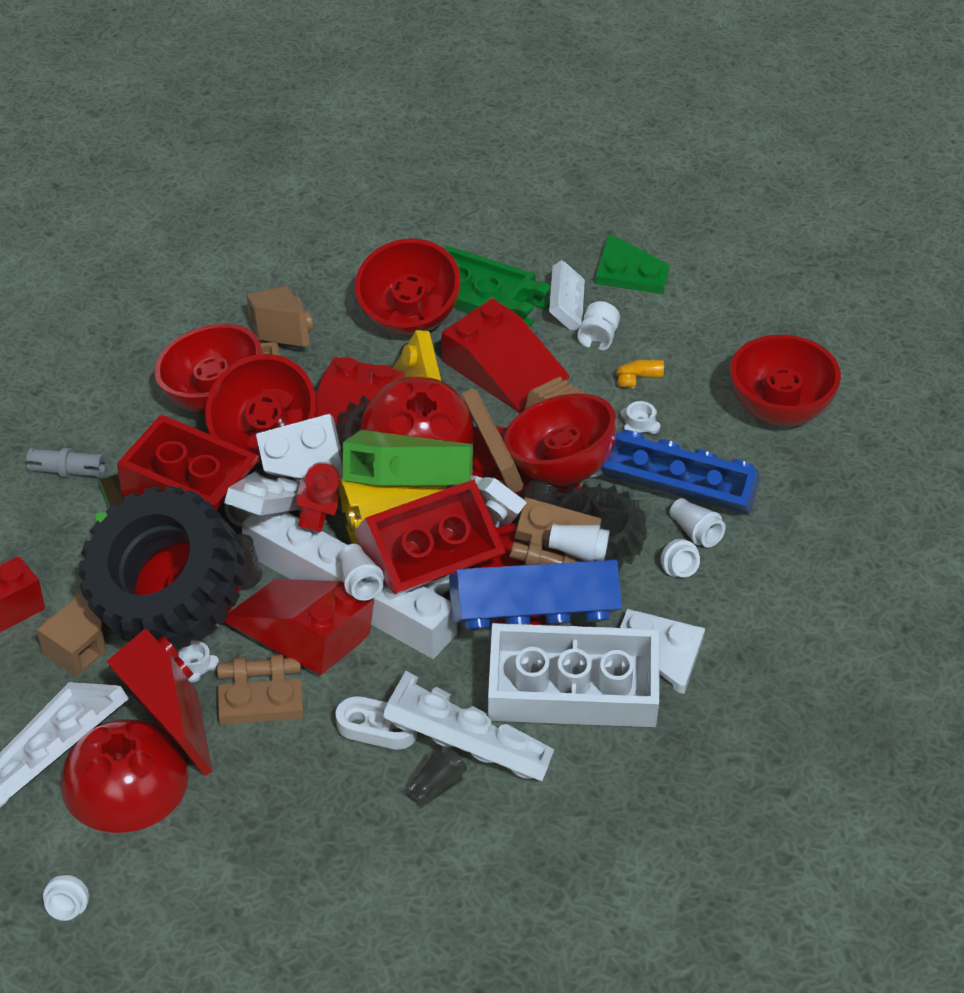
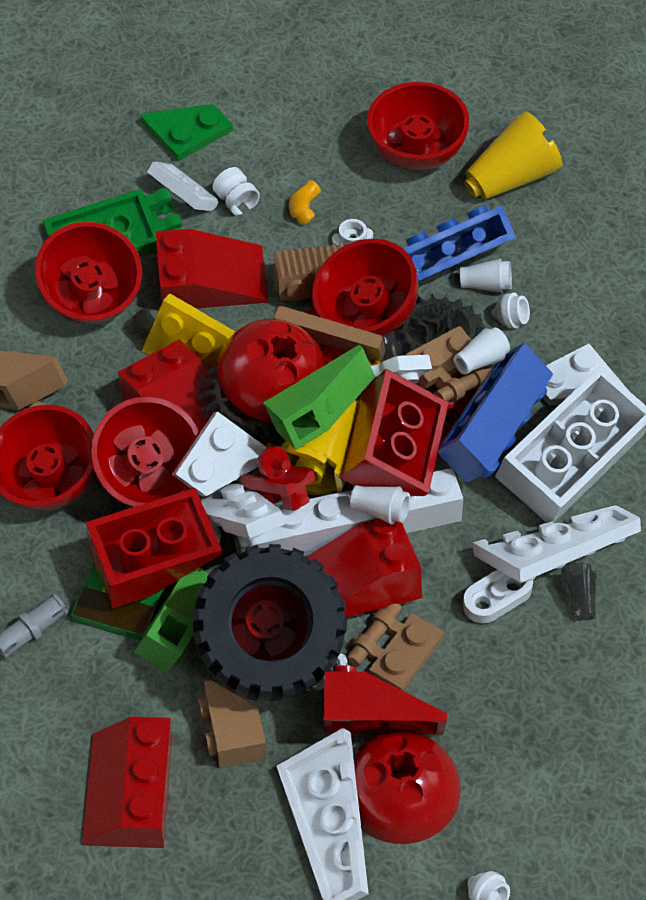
camera: 50 degrees left, 10 degrees up
none -> yellow cone [464,112,563,200]

